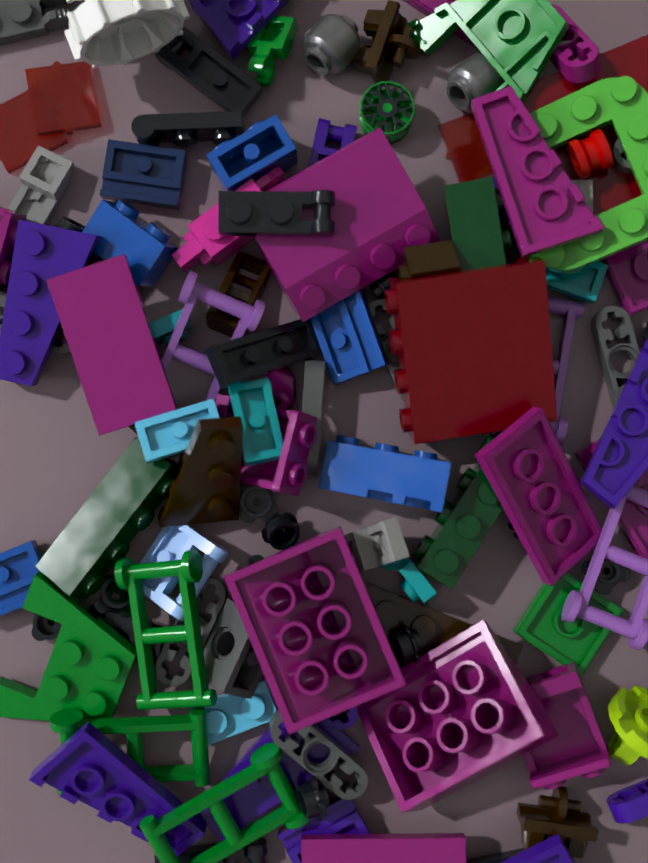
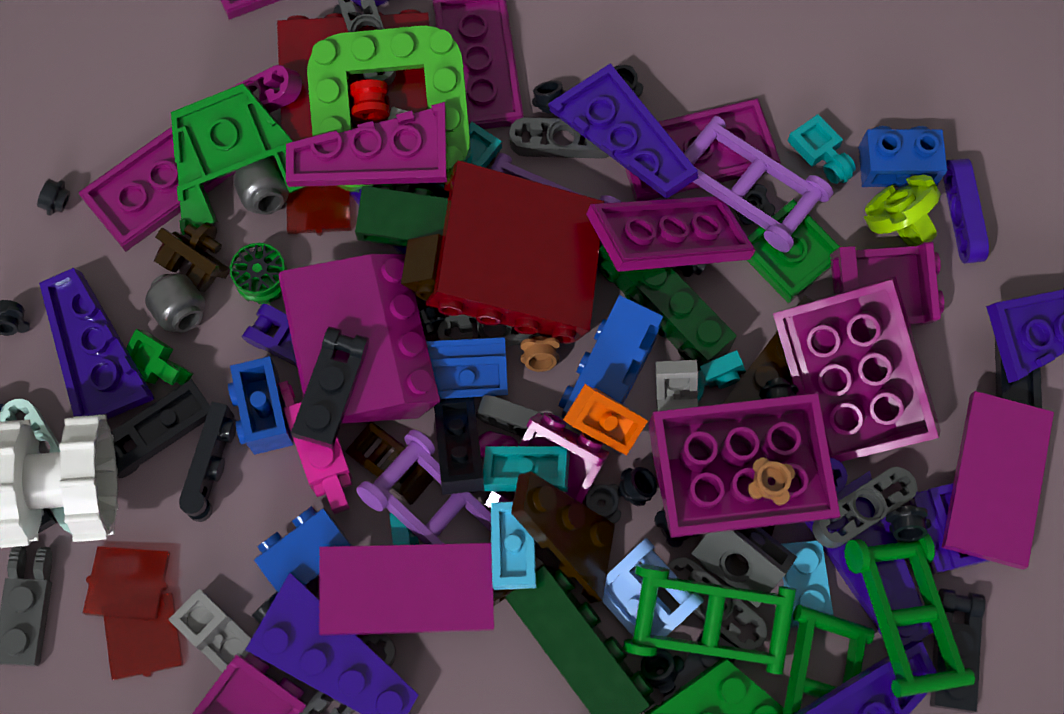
camera: 75 degrees left, 15 degrees down
dark blue plate [99,139,187,210] -> none
dark brown hips [516,786,598,858] -> none
none -> medium nougat plate [520,336,560,372]
none -> orange slope [563,384,648,456]
none -> medium nougat plate [748,458,795,505]

